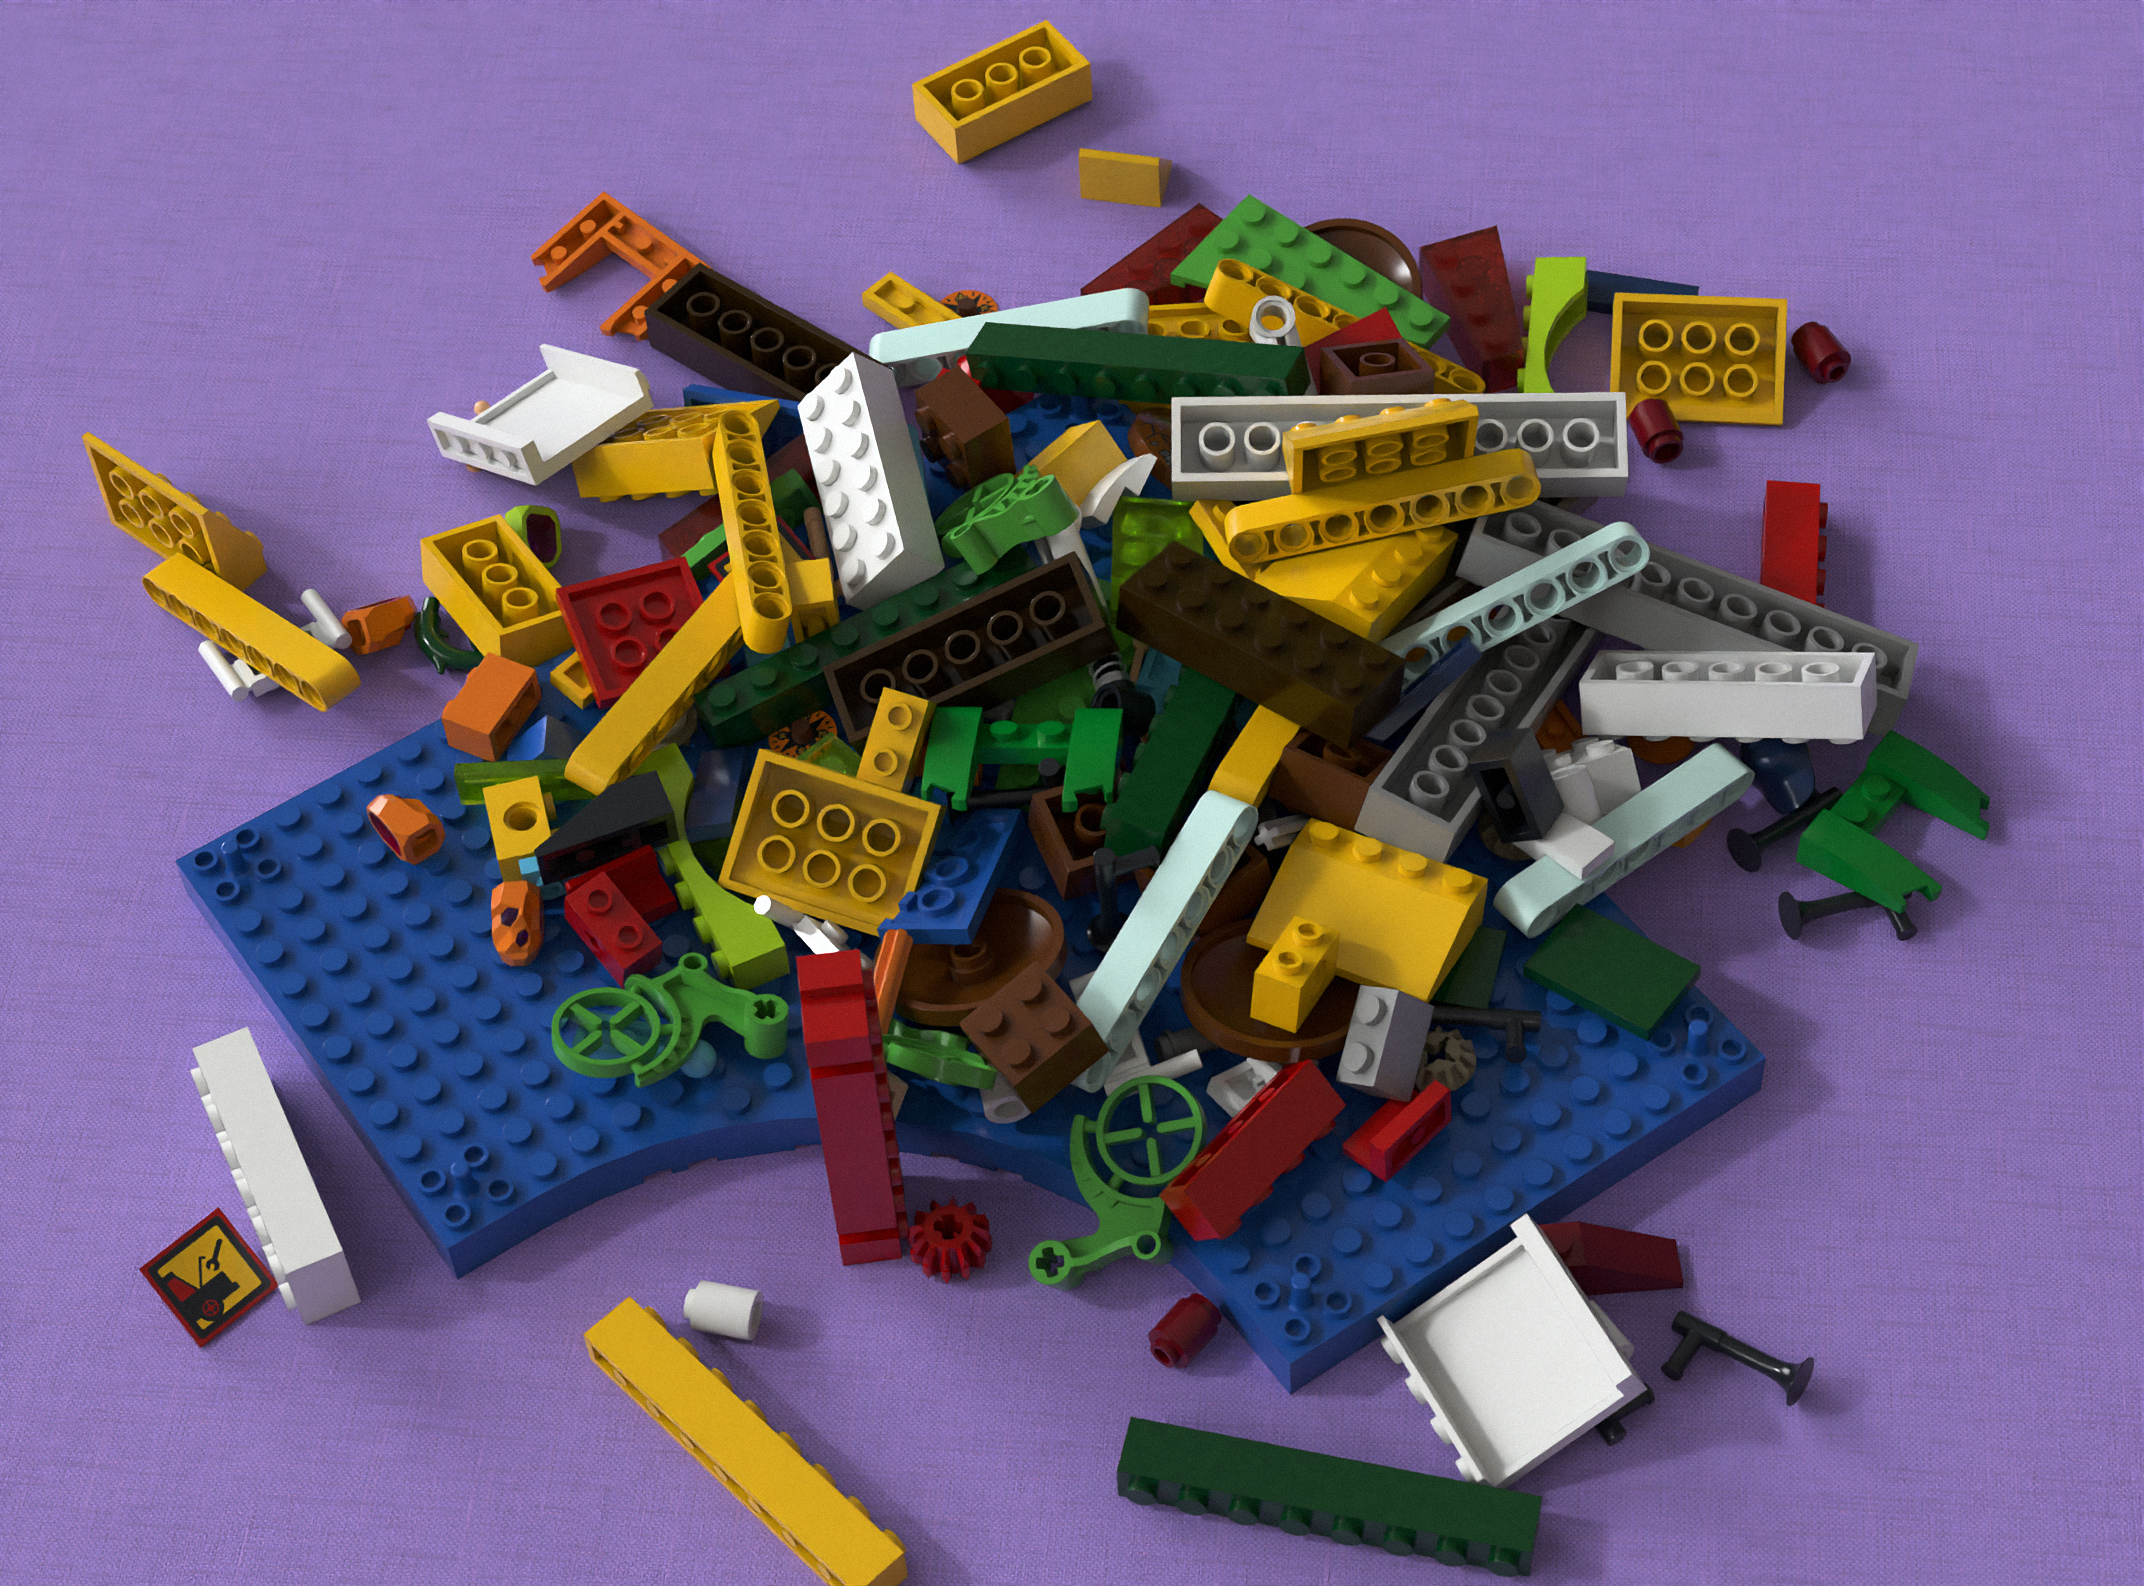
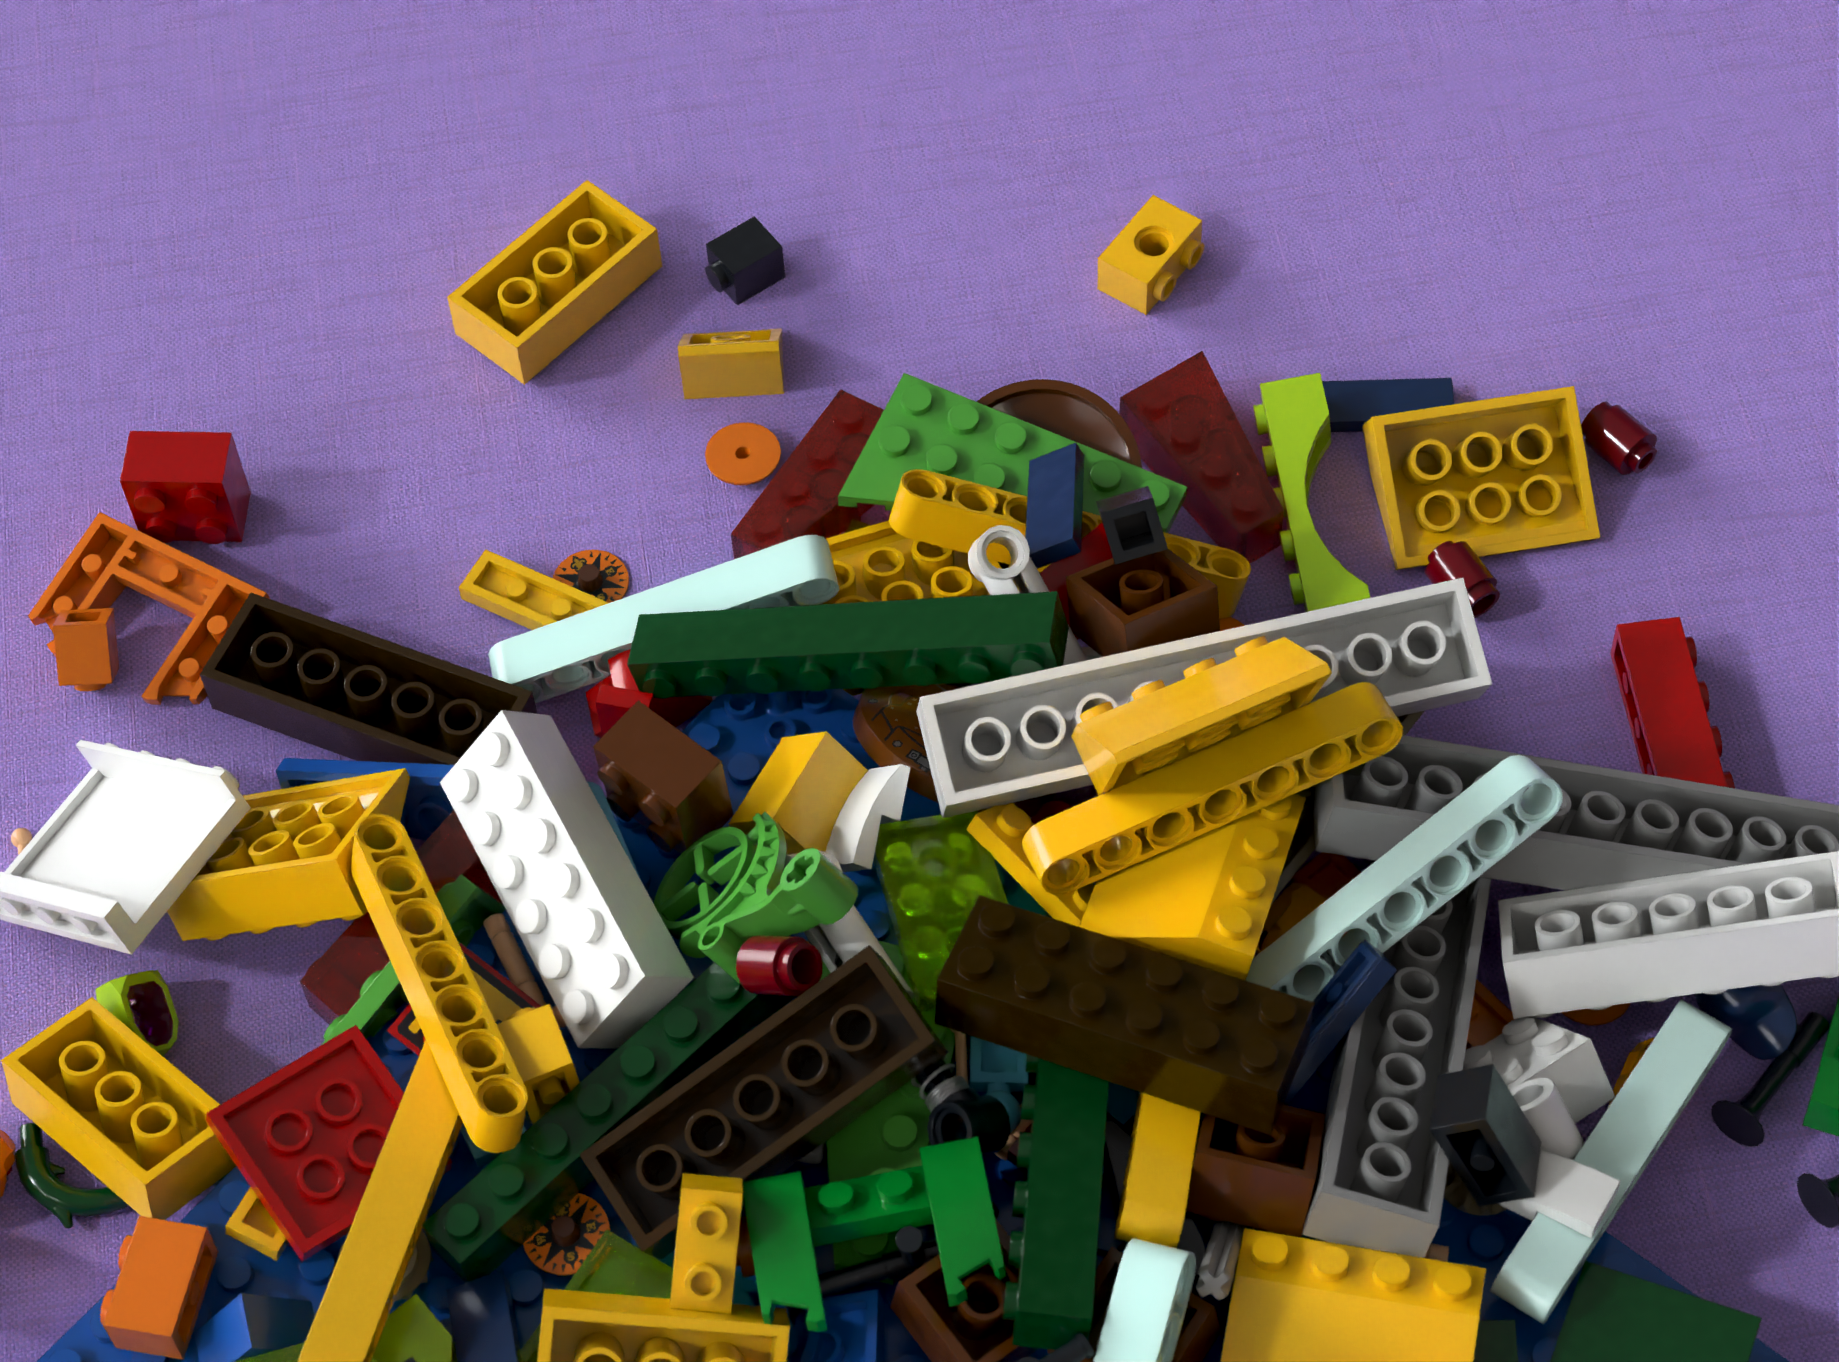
camera: 15 degrees left, 5 degrees up
none -> orange brick [53,608,119,691]
none -> red brick [120,431,251,544]
none -> black brick [705,216,785,305]
none -> orange piece [705,422,781,485]
none -> dark red brick [736,935,823,996]
none -> dark blue tile [1025,443,1084,569]
none -> black brick [1096,486,1168,565]
none -> yellow brick [1097,195,1204,315]

